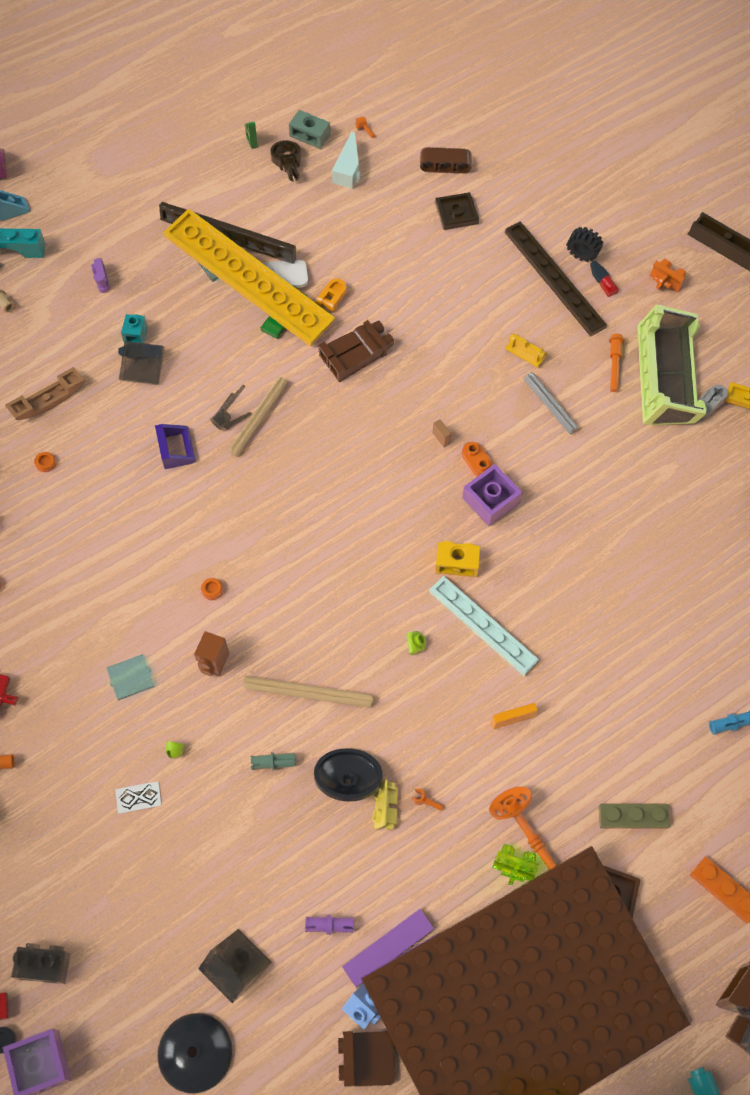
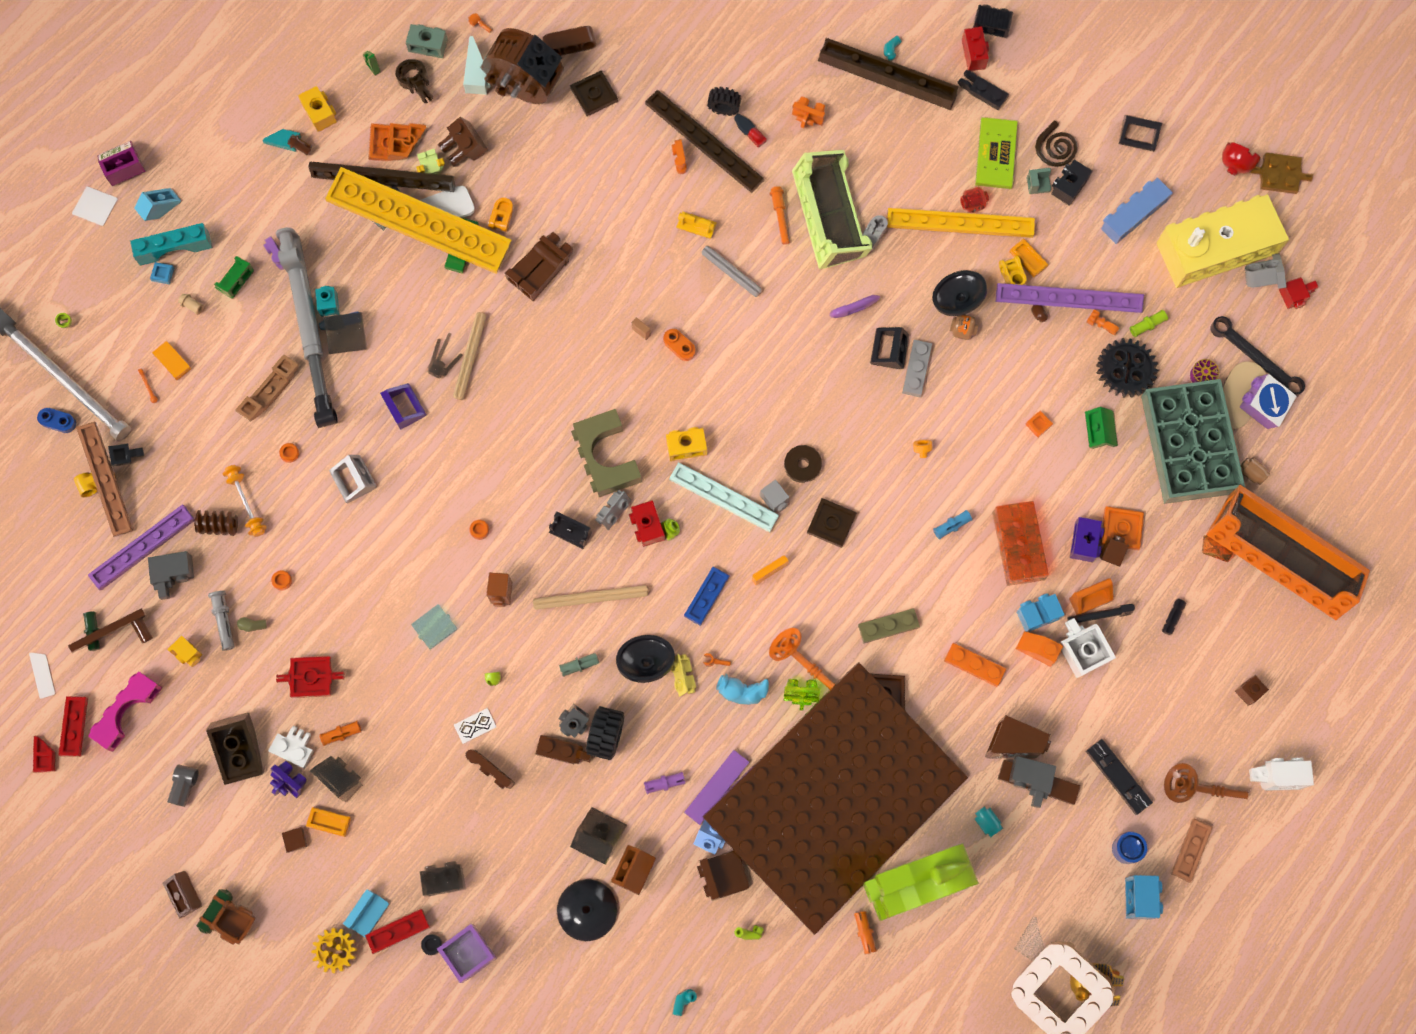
camera: 15 degrees left, 10 degrees up
medium lavender brick [462,464,522,526] -> none
none -> green hinge [214,256,254,299]
none -> teal tile [262,129,301,152]
none -> light grey piece [276,228,338,428]
none -> reddish brown pin [287,134,312,156]
none -> yellow brick [298,86,337,132]
none -> light grey tile [329,455,377,503]
none -> orange slope [368,123,426,161]
none -> yellowish green piece [416,149,445,174]
none -> reddish brown brick [438,117,488,167]
none -> reddish brown hinge [465,749,515,789]
none -> reddish brown piece [480,28,564,104]
none -> reddish brown hinge [535,735,592,765]
none -> black hinge [549,511,592,549]
none -> dark grey brick [558,703,589,738]
none -> olive arch [571,409,642,497]
none -> black tyre [586,706,624,761]
none -> light grey hinge [595,490,631,530]
none -> dark orange brick [611,845,656,895]
none -> red brick [629,500,665,547]
none -> orange plate [672,139,687,174]
none -> blue tile [684,567,730,626]
none -> medium azure animal [716,674,769,705]
none -> light grey brick [760,479,789,512]
none -> dark brown tile [784,445,822,483]
none -> dark brown tile [807,498,857,548]
none -> medium lavender piece [830,295,880,318]
none -> black tile [870,327,909,369]
none -> light grey plate [902,340,932,397]
none -> light orange tile [913,439,933,458]

